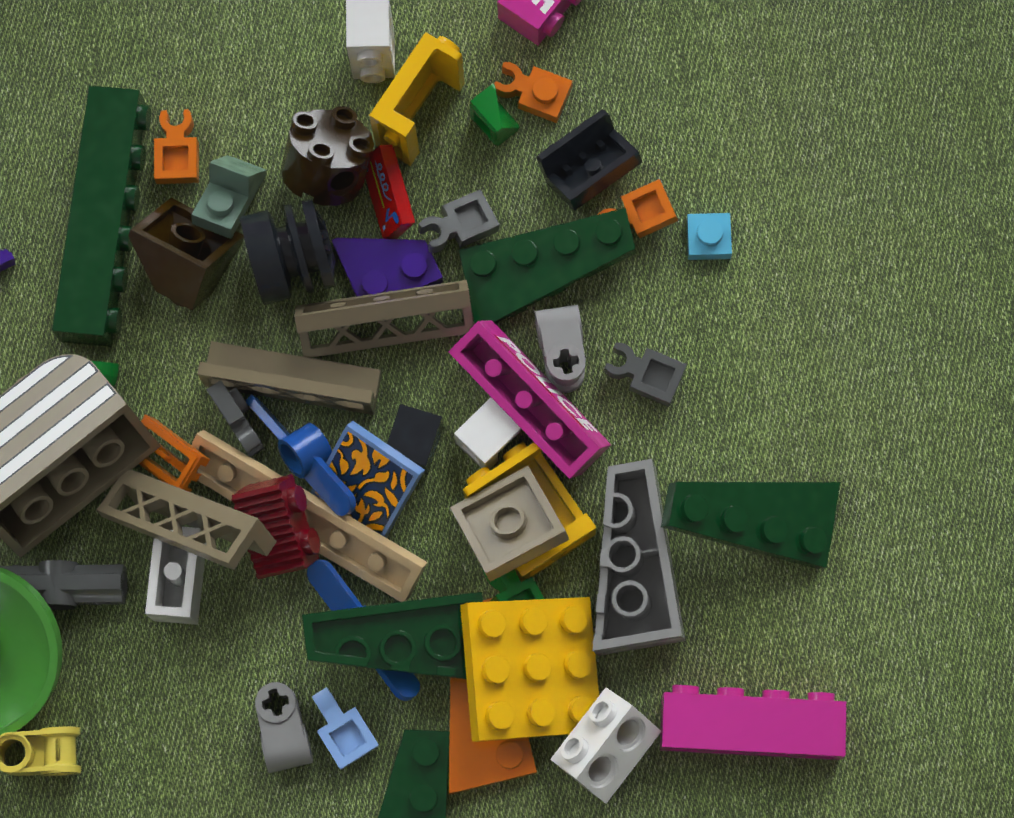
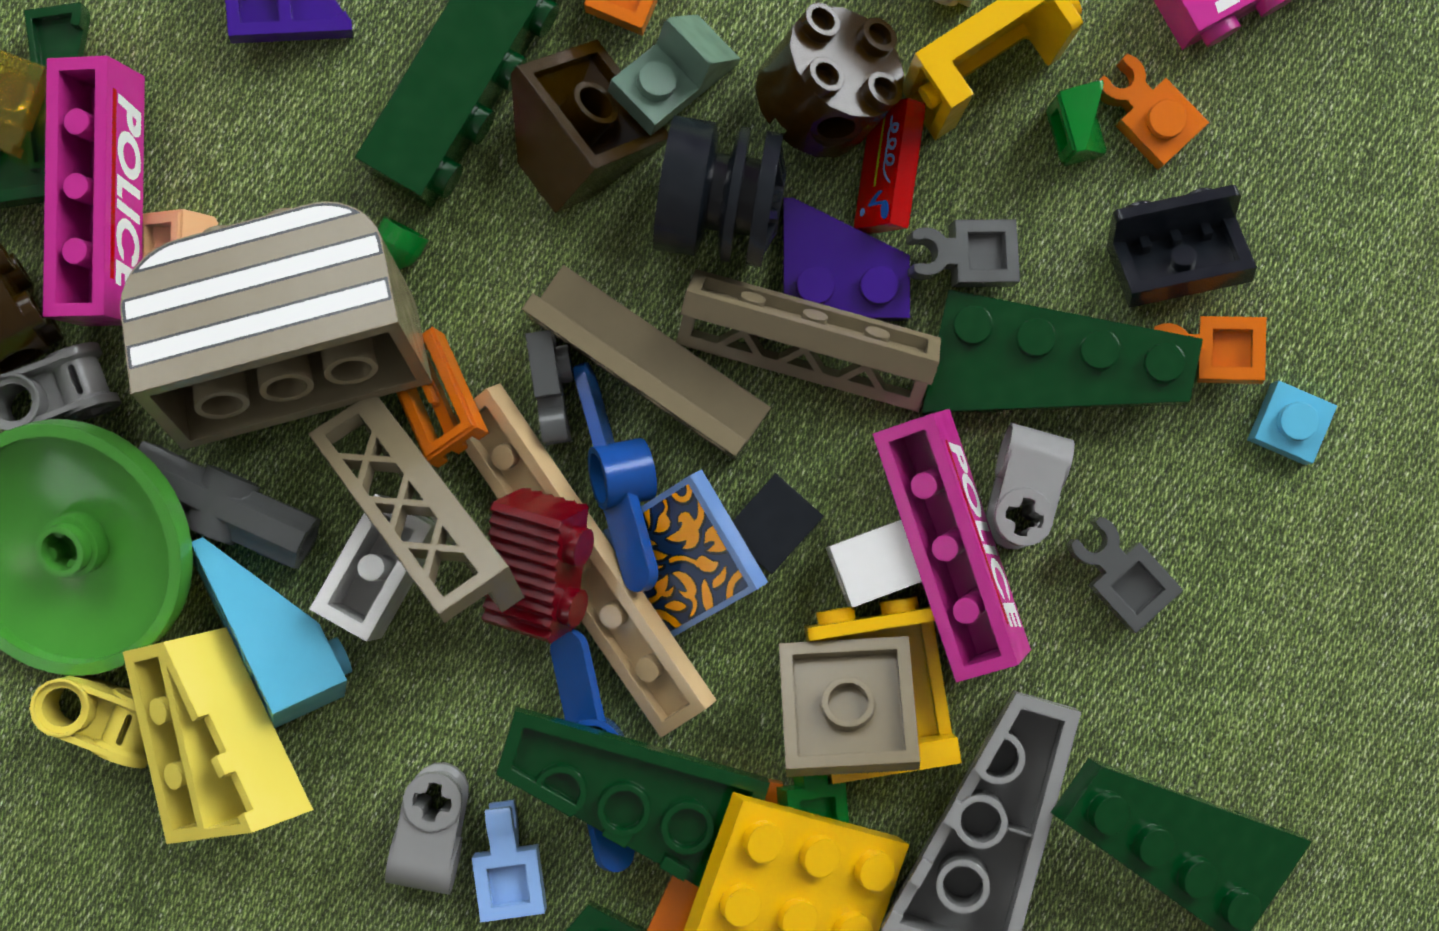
camera: 20 degrees right, 10 degrees up
none -> light yellow wedge [123,627,313,844]
none -> medium azure slope [192,537,352,728]

